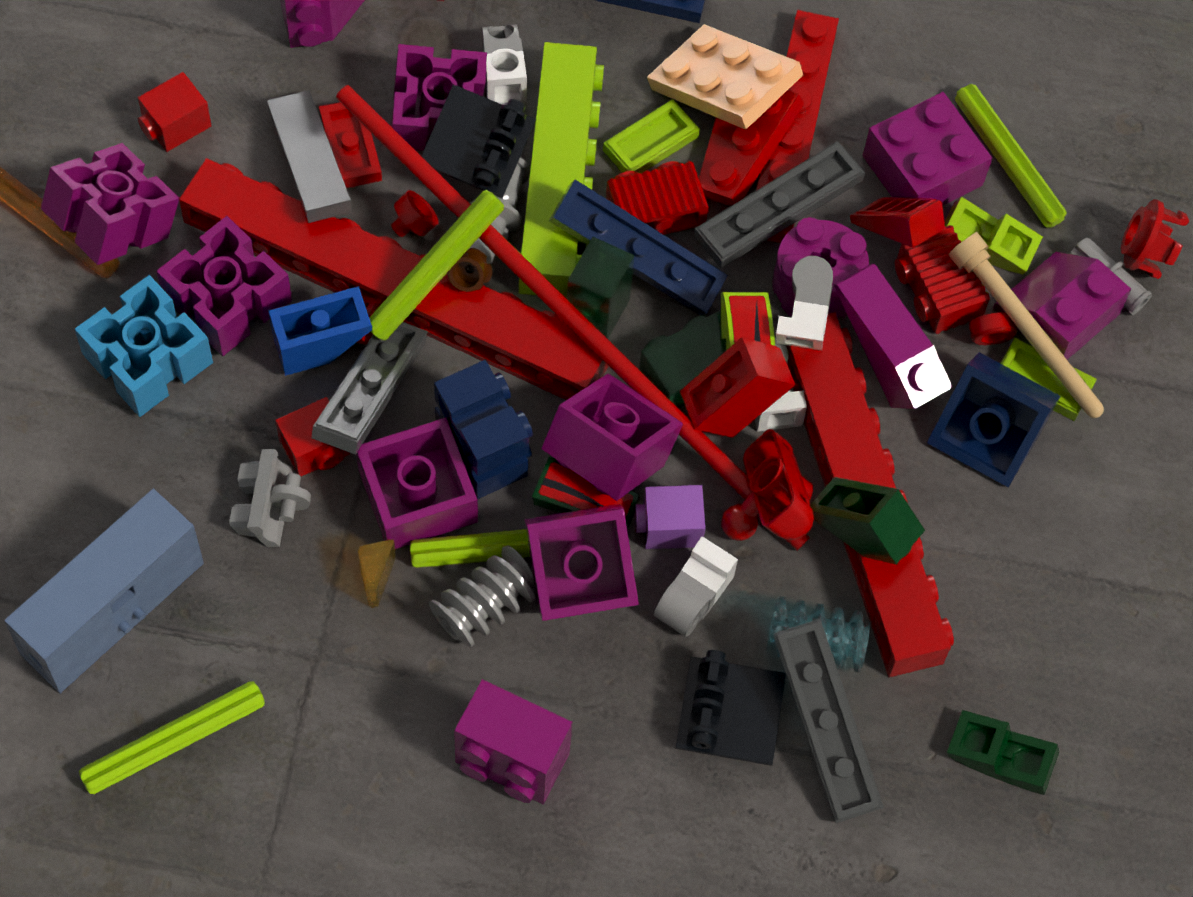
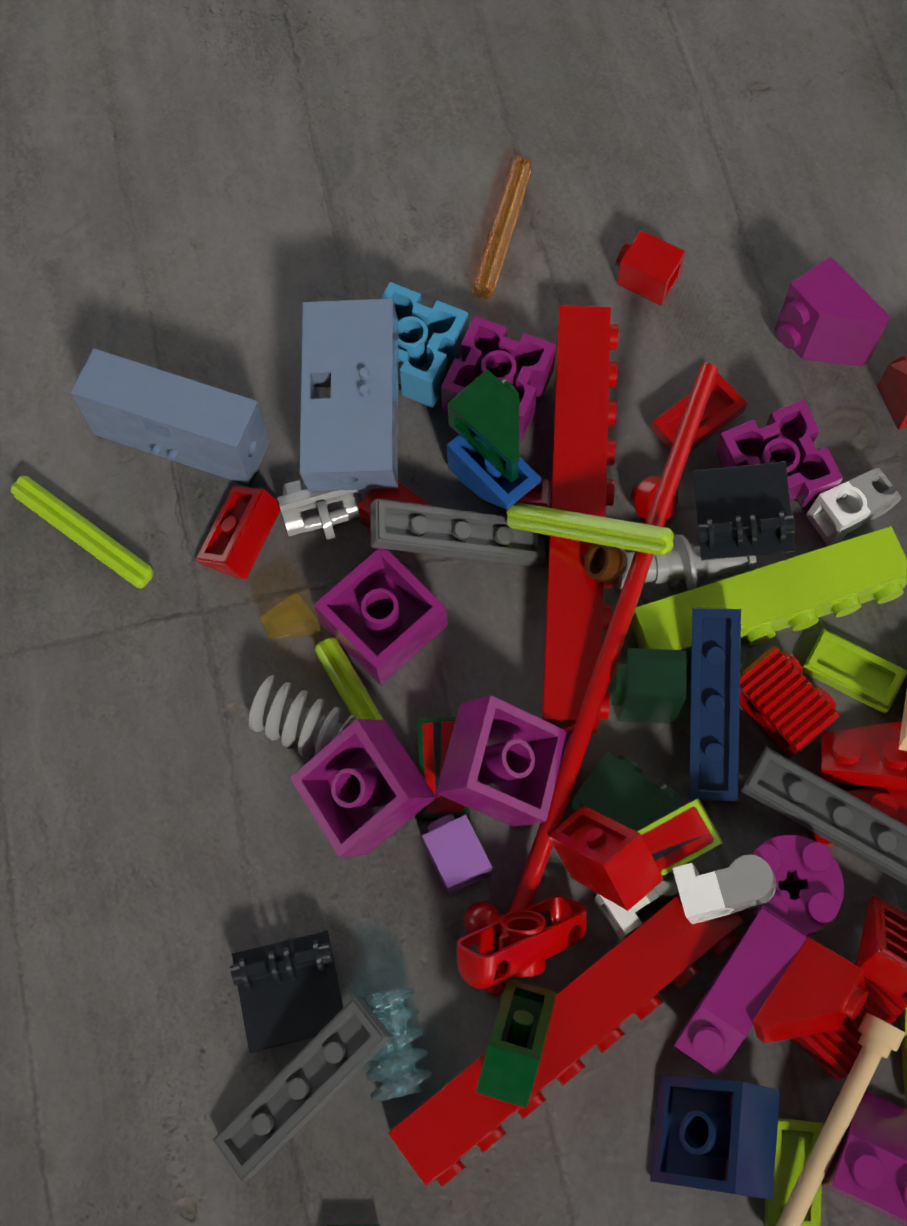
camera: 75 degrees right, 5 degrees up
magenta brick [41,143,179,265] -> none
tile [267,90,353,223] -> none
dark blue brick [434,360,533,499] -> none
magenta brick [454,679,573,805] -> none
leg [654,536,738,637] -> none
red tile [969,312,1017,345] -> none
none -> red slope [195,486,281,580]
none -> sand blue brick [299,299,398,491]
none -> dark green slope [448,369,520,483]
none -> red slope [752,937,868,1043]

